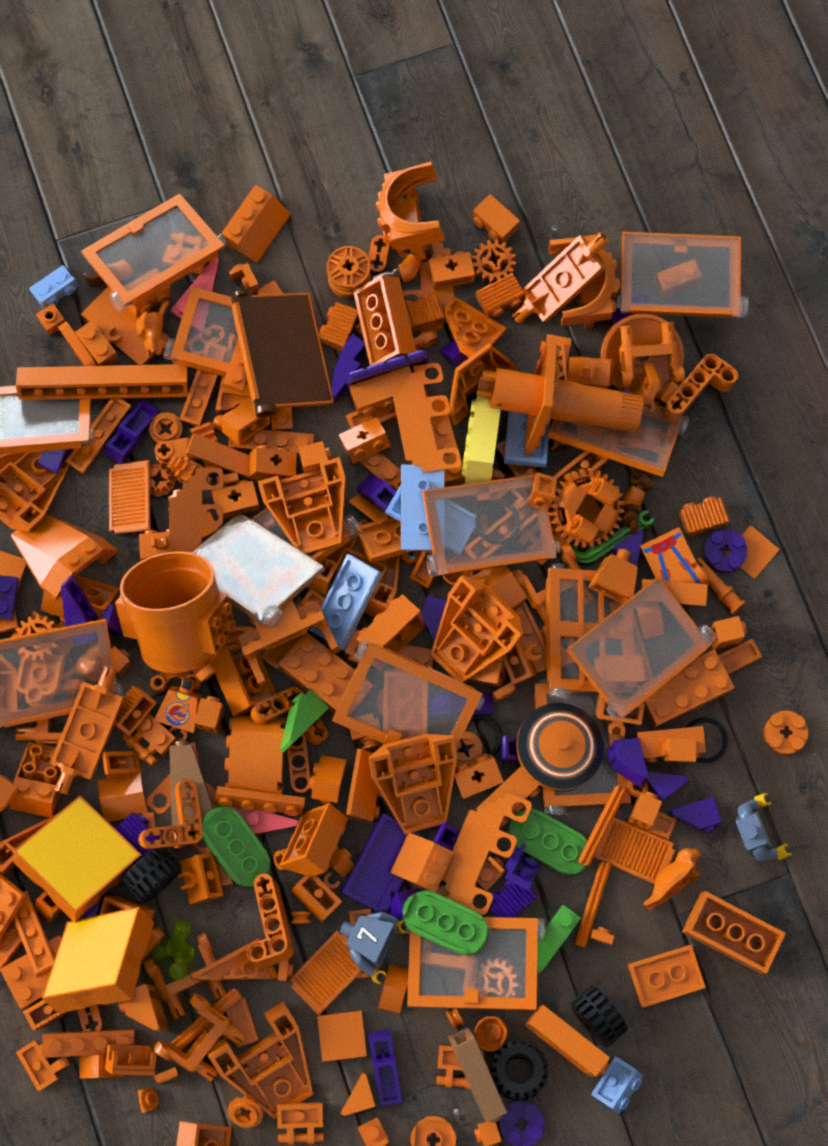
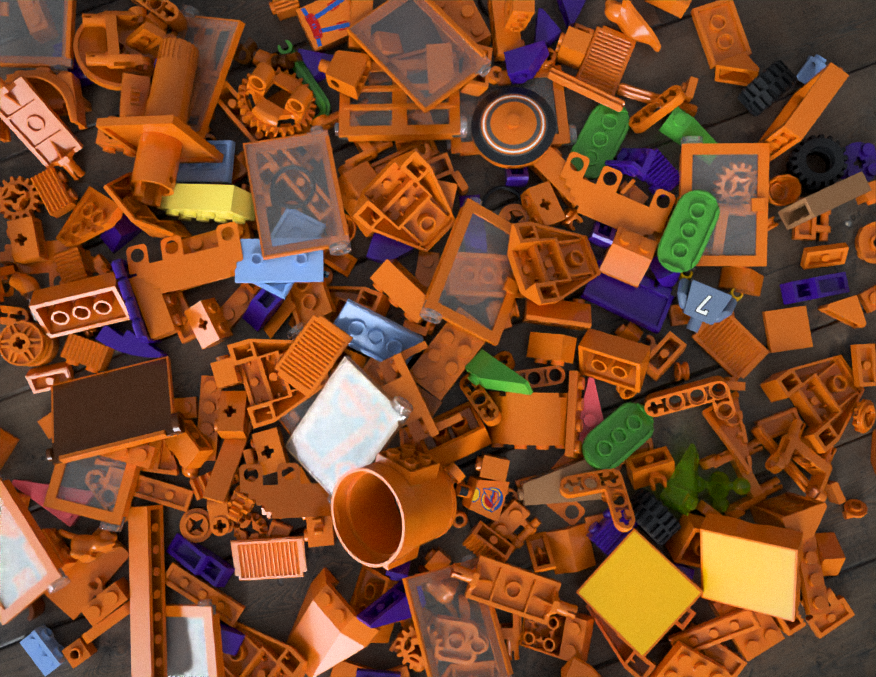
camera: 90 degrees left, 10 degrees up
orange hinge [104,1044,156,1076] -> none
orange bracket [229,263,259,294] -> none
orange bracket [528,472,557,510] -> none
none -> orange slope [25,361,75,394]
none -> orange tile [265,519,293,538]
none -> orange window [274,314,353,398]
none -> orange plate [561,208,583,231]
none -> orange beam [628,85,686,134]
none -> clear neon green slope [660,443,699,516]
none -> orange slope [715,52,760,86]
none -> orange plate [800,242,849,270]

